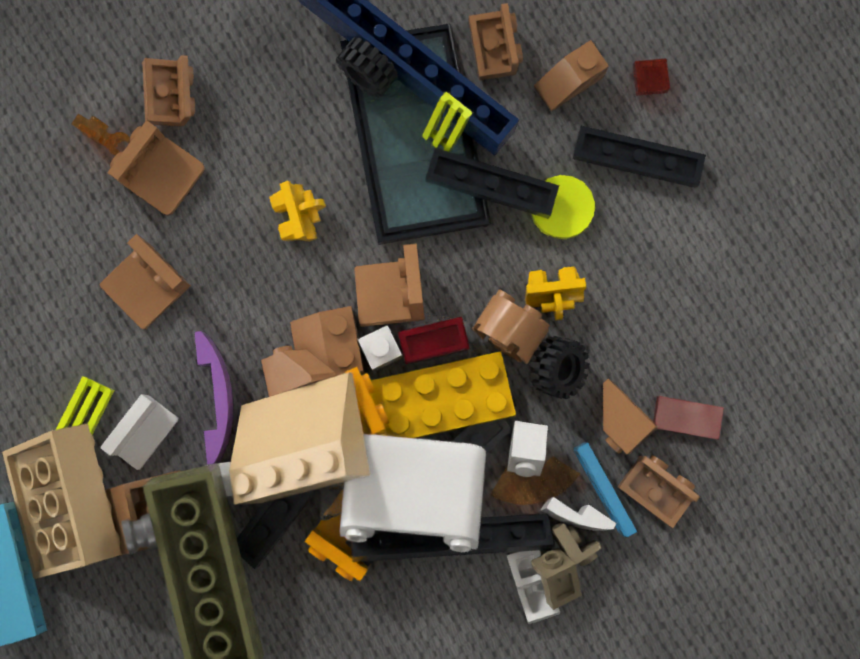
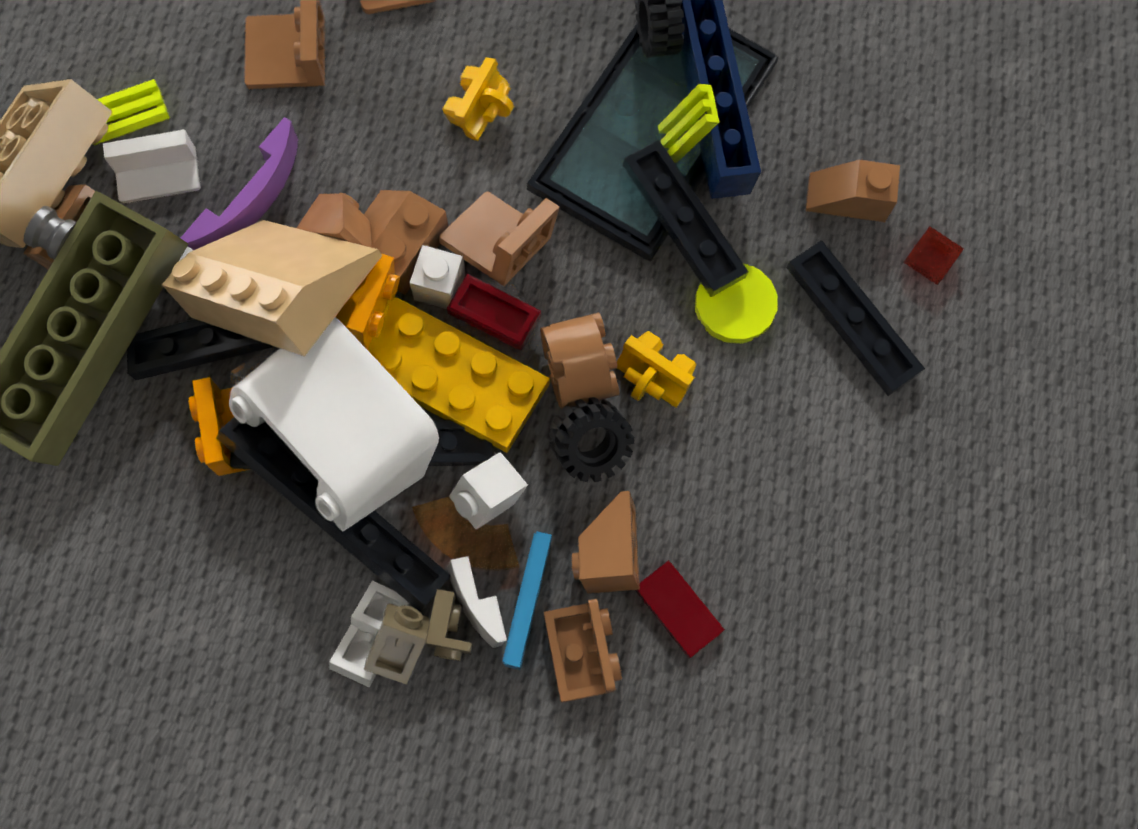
camera: 40 degrees right, 10 degrees down
medium nougat bracket [468,3,523,81] -> none

